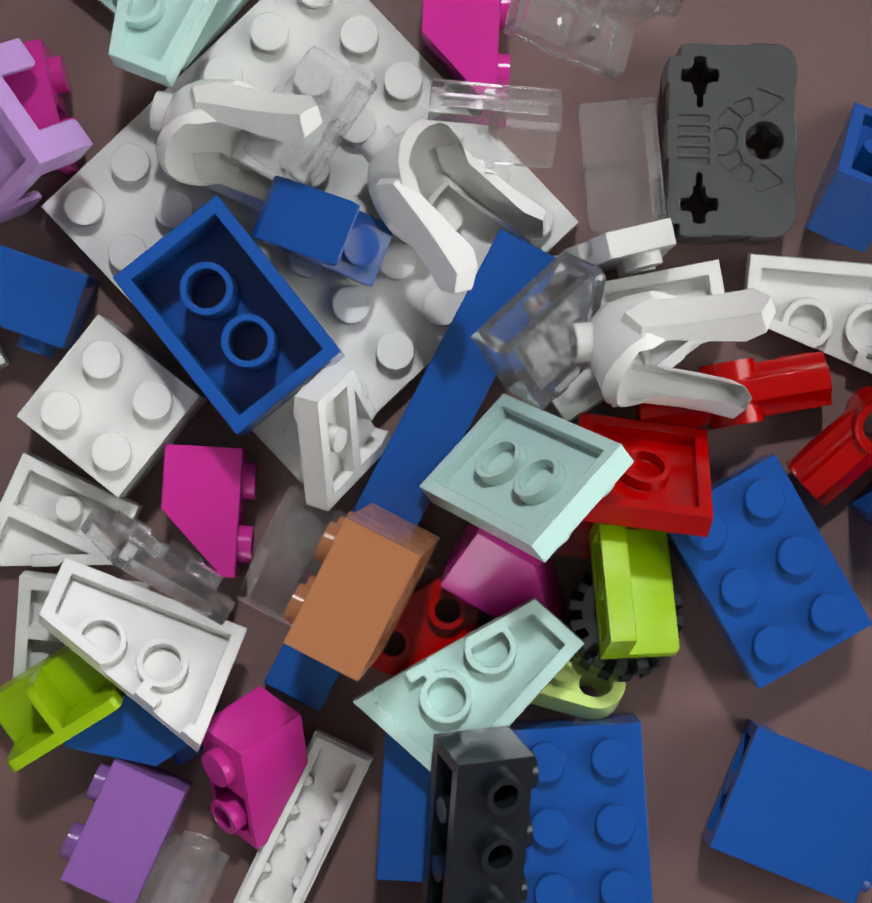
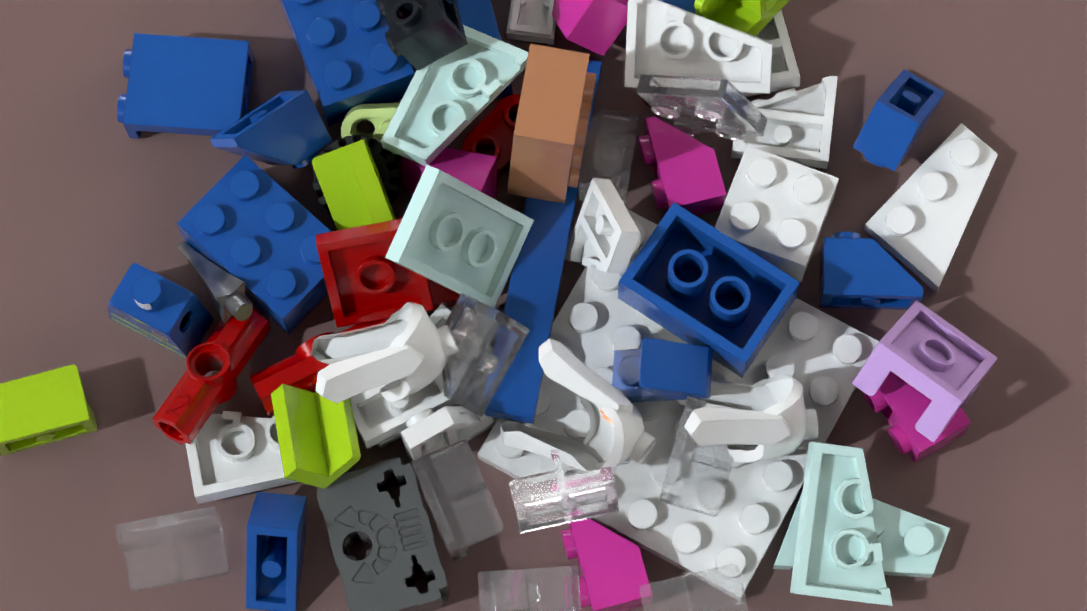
camera: 170 degrees right, 15 degrees down
none -> flat silver piece [178,241,253,323]
none -> blue slope [210,90,332,169]
none -> lime panel [271,384,361,489]

